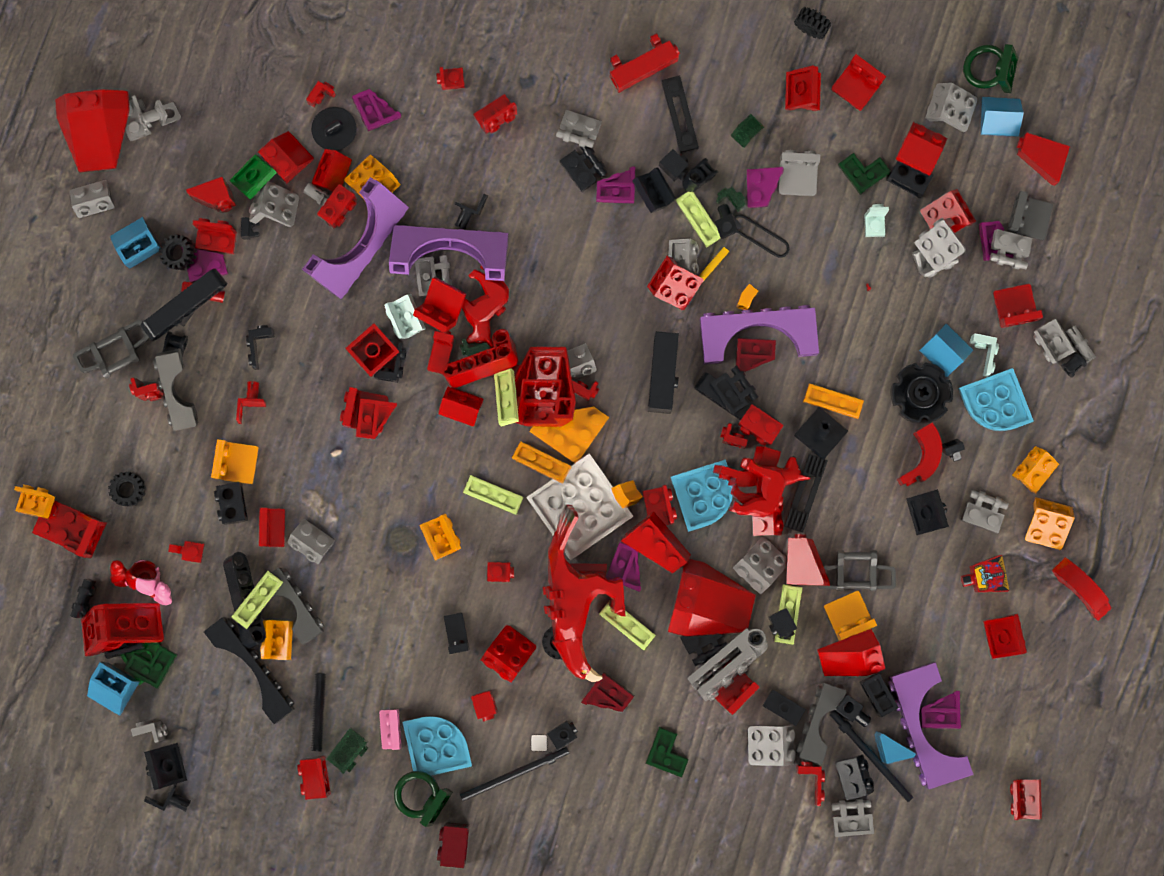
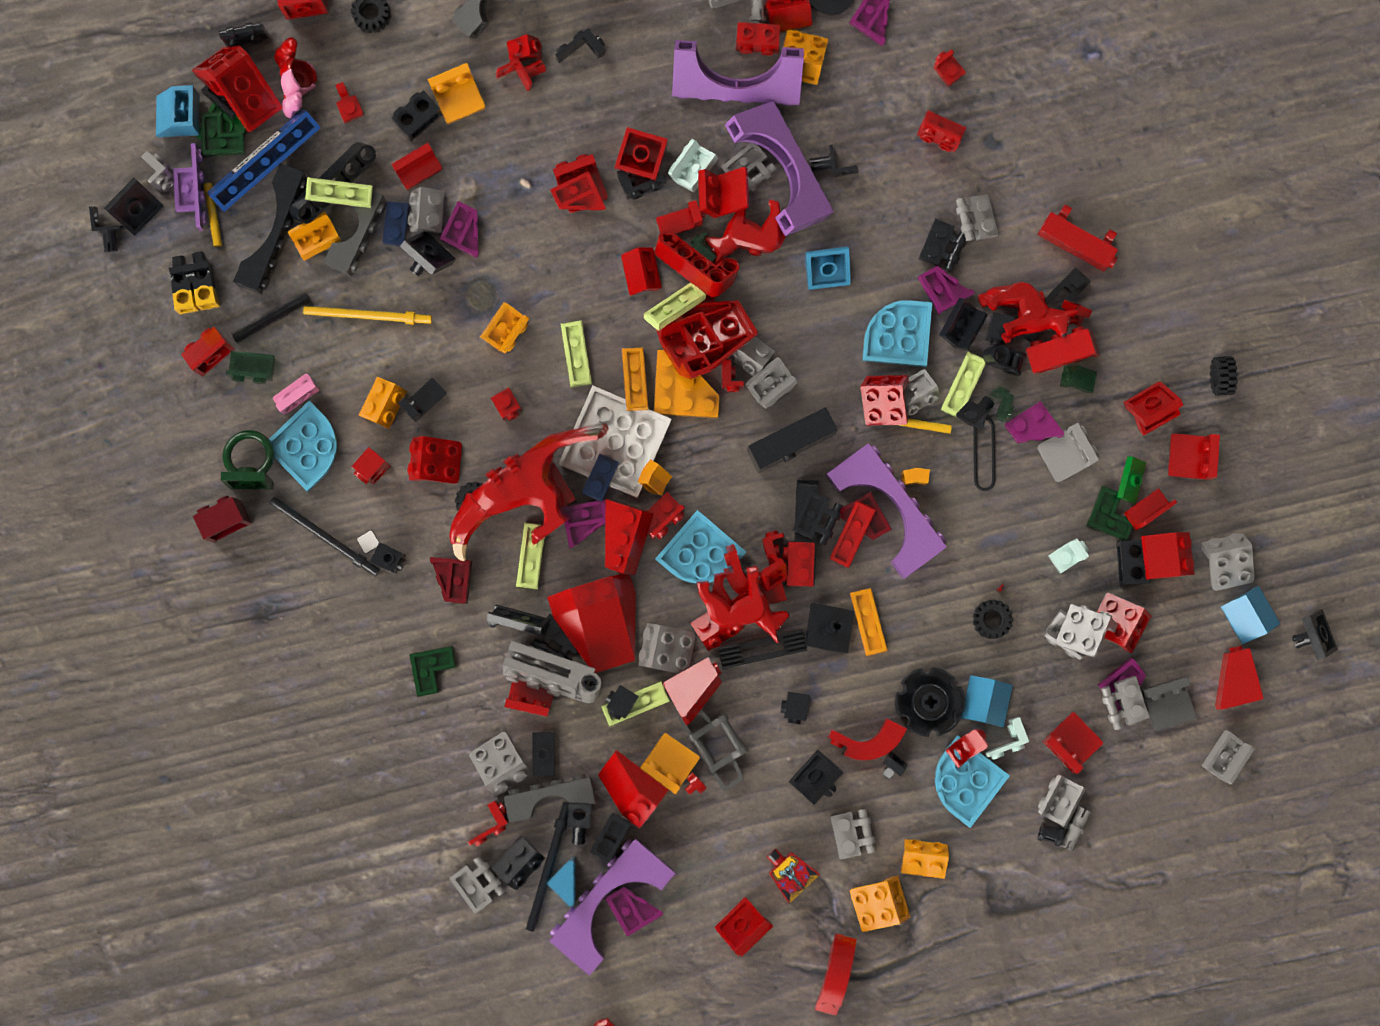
camera: 60 degrees right, 0 degrees up
dark green tile [963,44,1019,93] -> none
none -> hips [169,251,220,314]
none -> medium lavender bracket [173,143,207,231]
none -> yellow bar [203,183,222,247]
none -> blue brick [207,109,321,212]
none -> yellow bar [303,306,432,325]
none -> light orange bracket [359,377,407,429]
none -> dark blue plate [382,201,410,246]
none -> black tile [400,232,456,276]
none -> magenta wing [439,201,478,258]
none -> black hinge [487,604,550,636]
none -> red bracket [507,34,542,62]
none -> dark blue plate [582,453,619,502]
none -> red tile [685,772,707,795]
none -> light grey bracket [744,357,798,409]
none -> red bracket [759,553,787,592]
none -> black brick [780,692,810,725]
none -> dark azure slope [804,246,851,290]
none -> red tile [829,500,877,568]
none -> medium azure plate [862,300,932,367]
none -> red bracket [946,729,989,768]
none -> black tyre [972,600,1014,639]
none -> red animal [978,282,1079,343]
none -> red wedge [1026,326,1100,374]
none -> red tile [1061,299,1093,326]
none -> green plate [1117,456,1146,504]
none -> red panel [1124,488,1178,530]
none -> light grey bracket [1202,730,1254,784]
none -> black tile [1292,609,1338,660]

